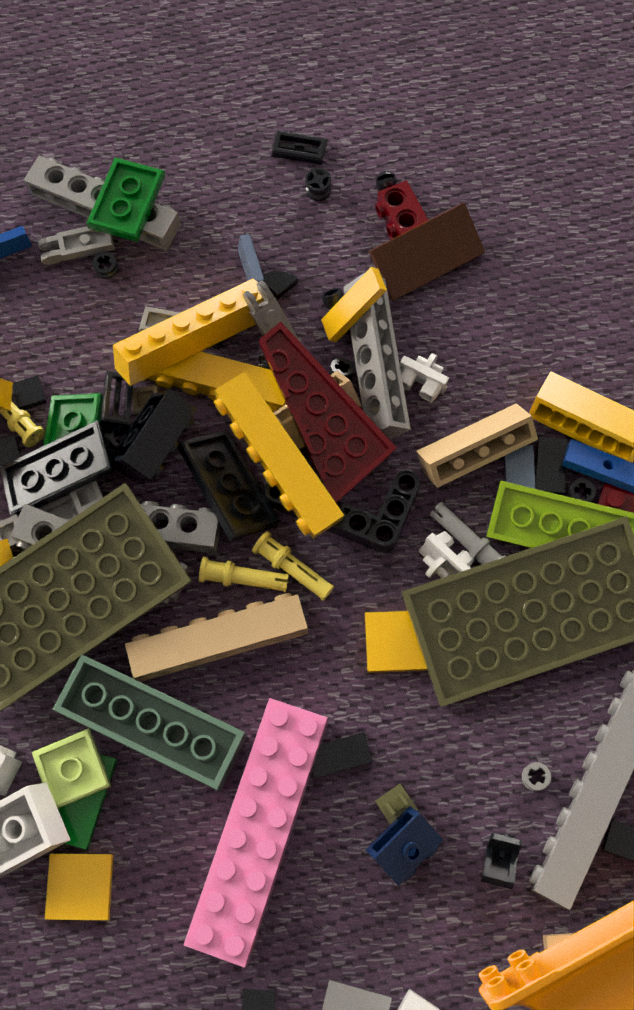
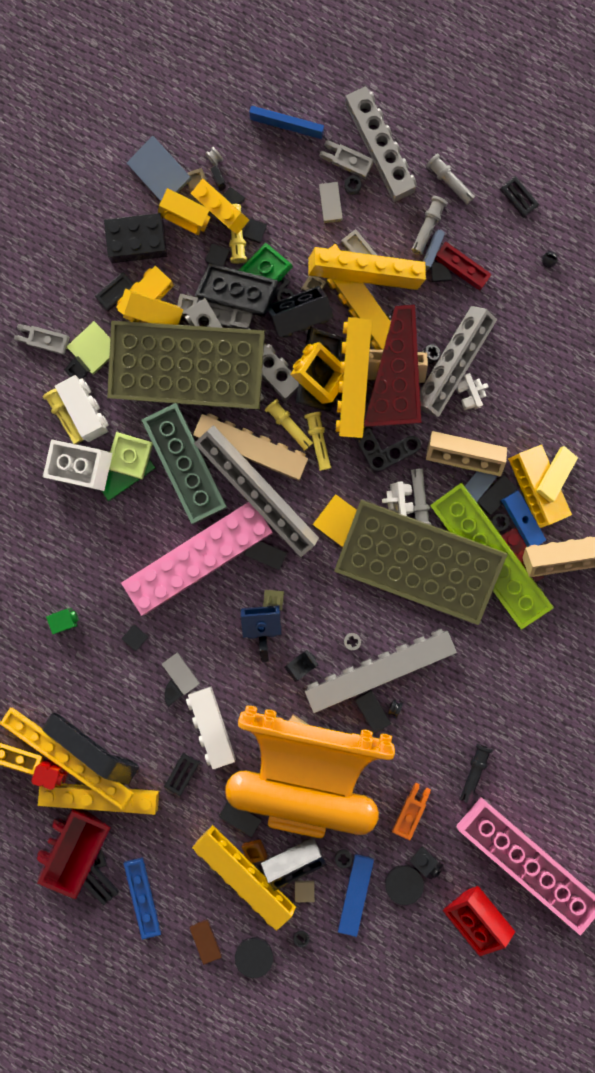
camera: 40 degrees right, 15 degrees up
yellow tile [45,854,114,920] -> none
green tile [86,157,166,242] -> none
black tile [100,370,133,429] -> none
light grey hinge [242,281,300,342] -> none
black wheel [305,168,331,201] -> none
yellow tile [321,267,387,342] -> none
black hinge [321,288,344,310] -> none
reddish brown tile [369,203,485,301] -> none
dark red brick [375,180,428,239] -> none
none -> light grey brick [194,425,319,557]
none -> black tile [259,636,269,662]
none -> yellow window [290,342,344,404]
none -> light grey tile [319,182,343,223]
none -> light grey pin [411,196,448,255]
none -> light grey pin [426,153,475,205]
none -> dark red plate [435,242,492,291]
none -> light yellow tile [536,446,578,503]

